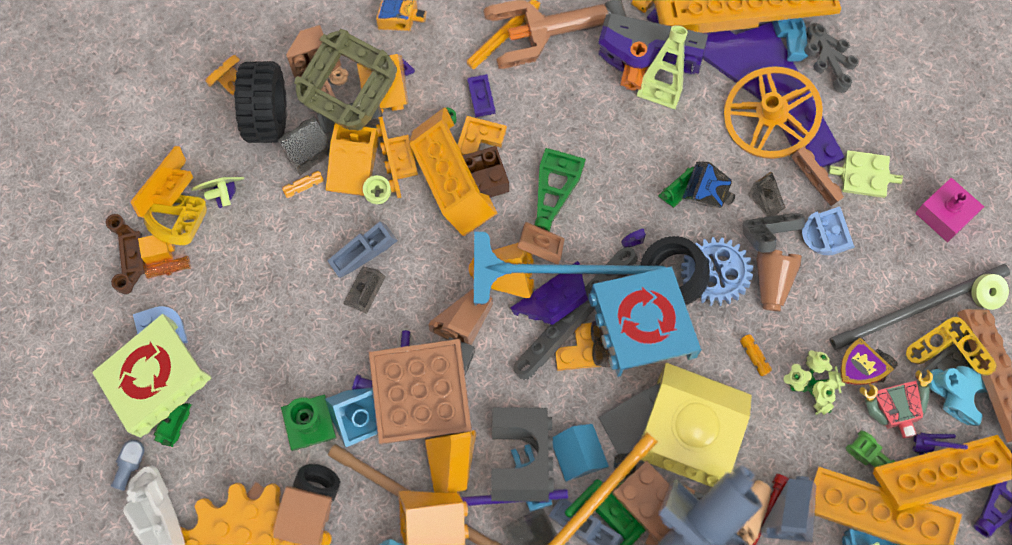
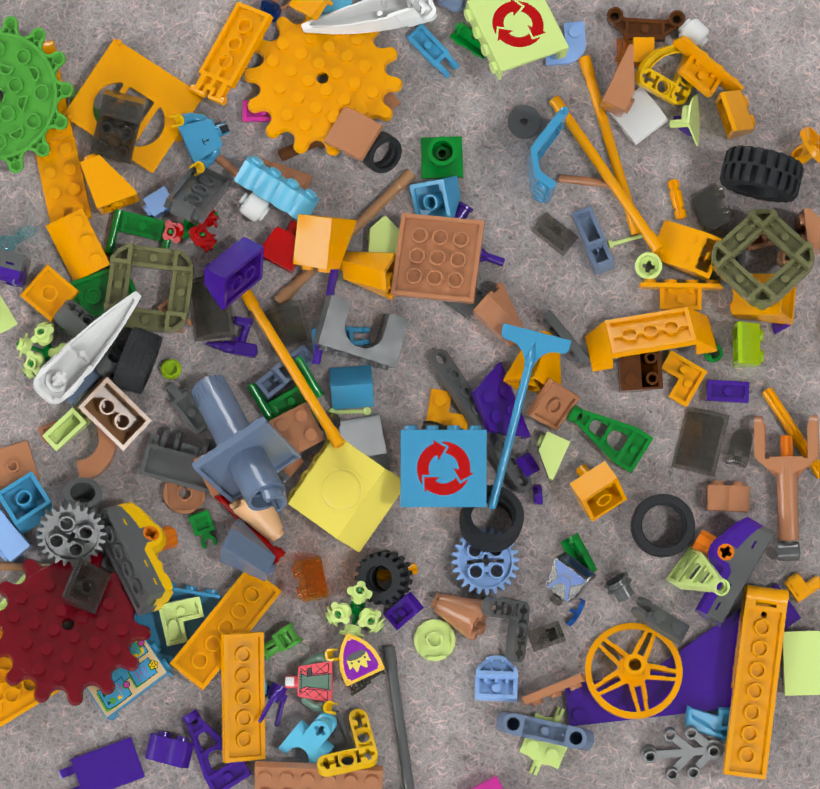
camera: 105 degrees right, 15 degrees up
none -> clear orange slope [292,556,330,603]
none -> yellowish green hinge [327,407,371,416]
none -> black tyre [355,550,413,605]
none -> yellowish green slope [367,215,399,257]
none -> dark purple slope [384,591,424,630]
none -> dark azure hinge [406,24,460,79]
none -> yellowish green tile [414,619,456,661]
none -> sand blue plate [496,711,594,751]
none -> dark grey piece [508,105,541,139]
none -> dark purple tile [515,452,540,478]
none -> dark azure hinge [527,107,569,204]
none -> yellowish green slope [536,431,570,481]
none -> dark grey plate [543,309,589,363]
none -> light orange piece [549,95,664,253]
none -> nougat piece [558,174,609,188]
none -> blue piece [565,598,586,627]
none -> light orange brick [570,461,627,522]
none -> light orange piece [578,55,640,236]
none -> nougat slope [598,44,635,117]
none -> dark grey piece [604,572,634,602]
none -> yellowish green piece [607,234,643,249]
none -> white slope [609,87,668,145]
none -> black tyre [630,494,695,558]
none -> dark grey hinge [631,596,690,645]
none -> clear smoke slope [671,407,730,478]
none -> white head [678,18,709,49]
none -> nougat brick [705,481,750,513]
none -> light orange slope [715,90,756,140]
none -> clear smoke plate [725,429,752,468]
none -> lime slope [732,321,764,368]

